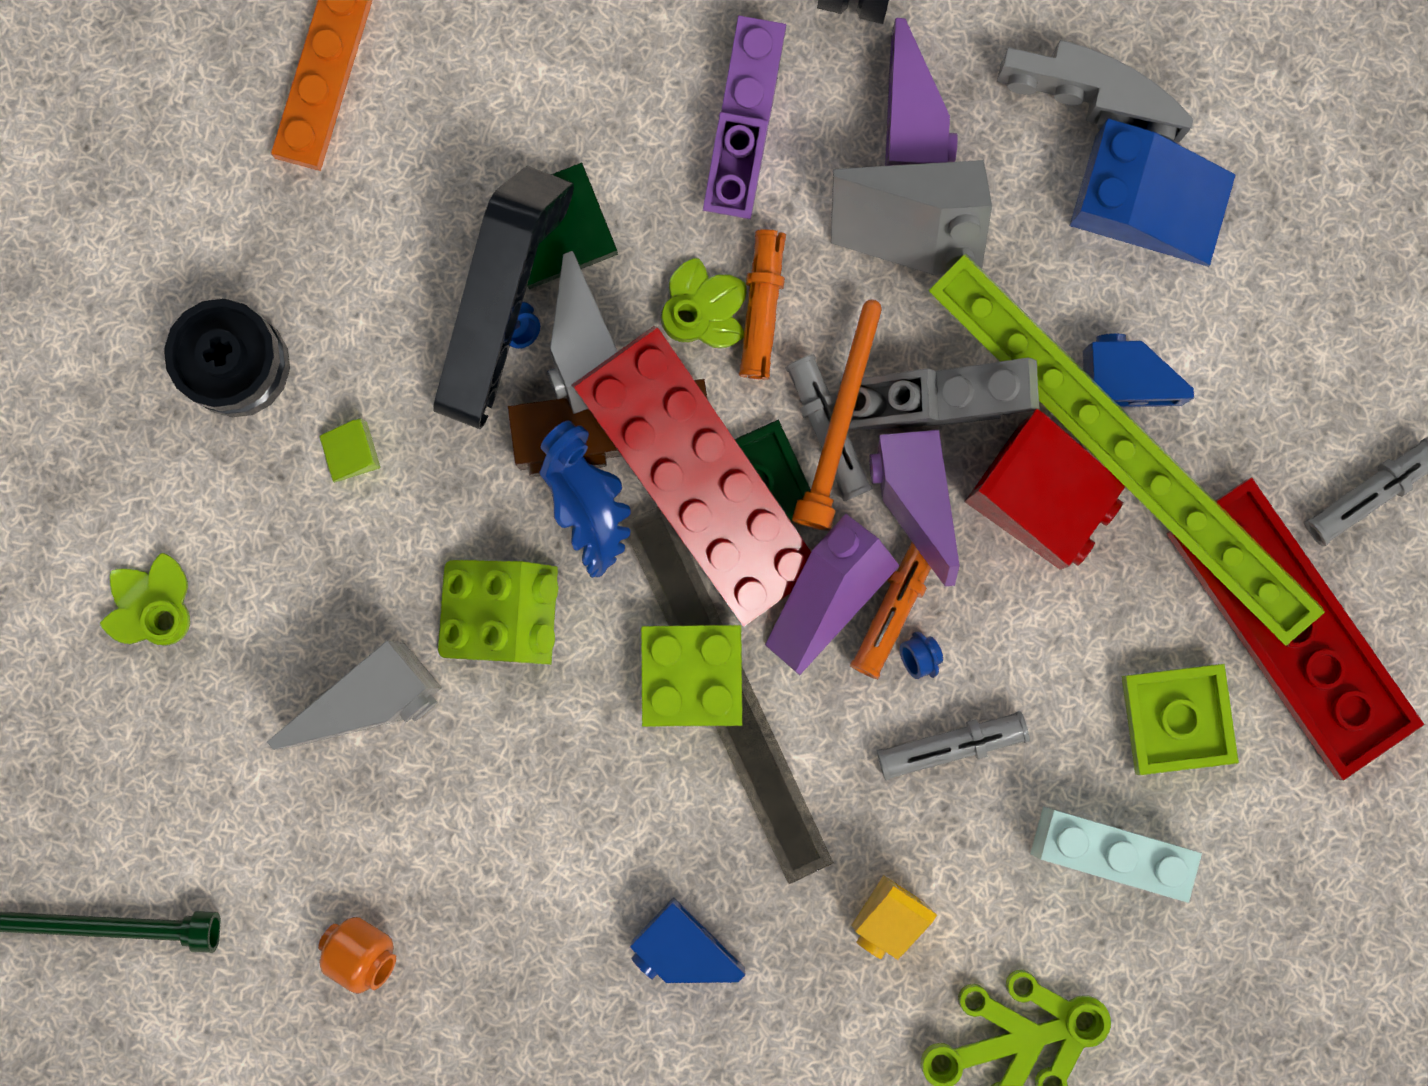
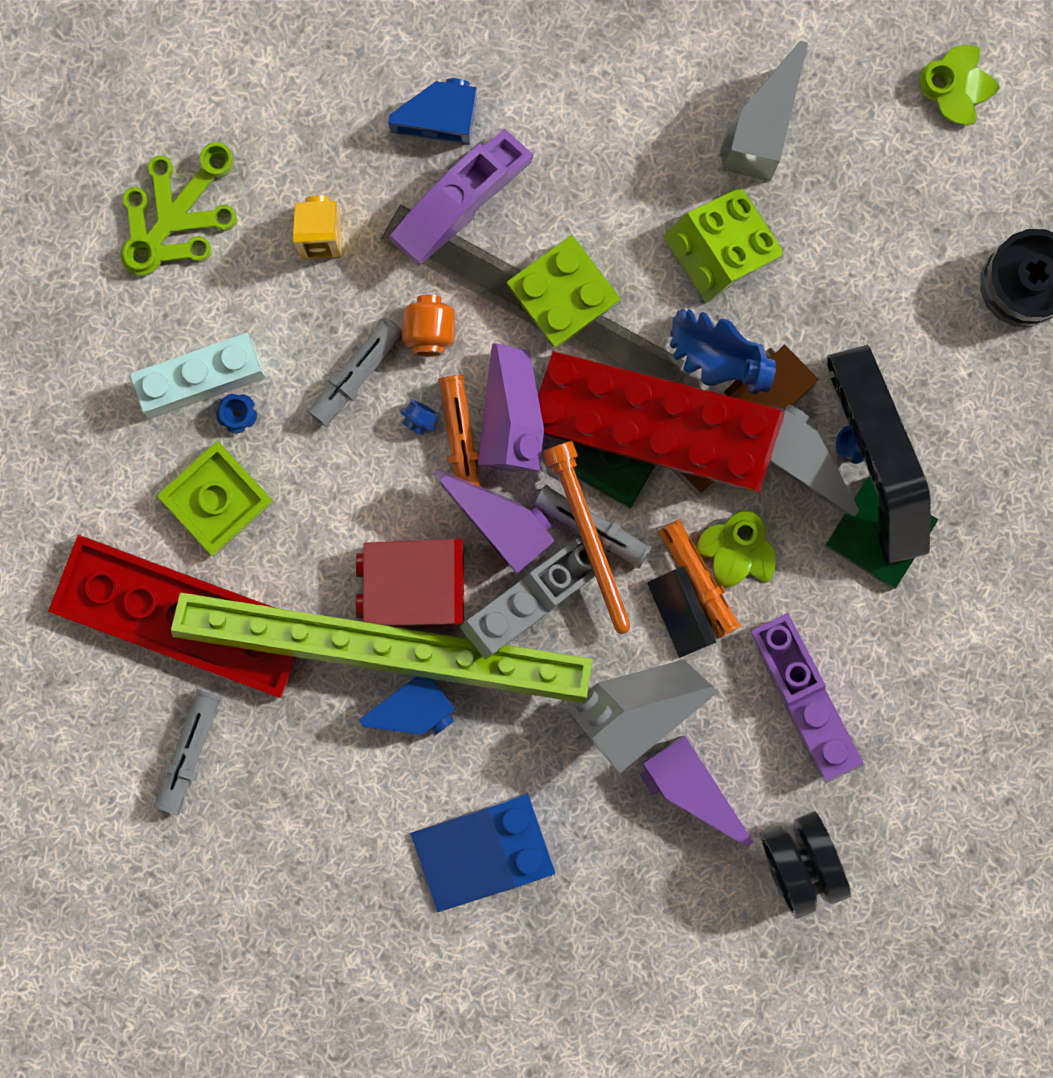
camera: 140 degrees right, 0 degrees up
lime slope [319,418,381,483] -> none
light grey slope [997,40,1193,142] -> none
none -> blue plate [216,394,257,434]
none -> medium lavender slope [389,129,534,266]
none -> orange head [402,295,455,357]
none -> black tile [647,566,716,658]

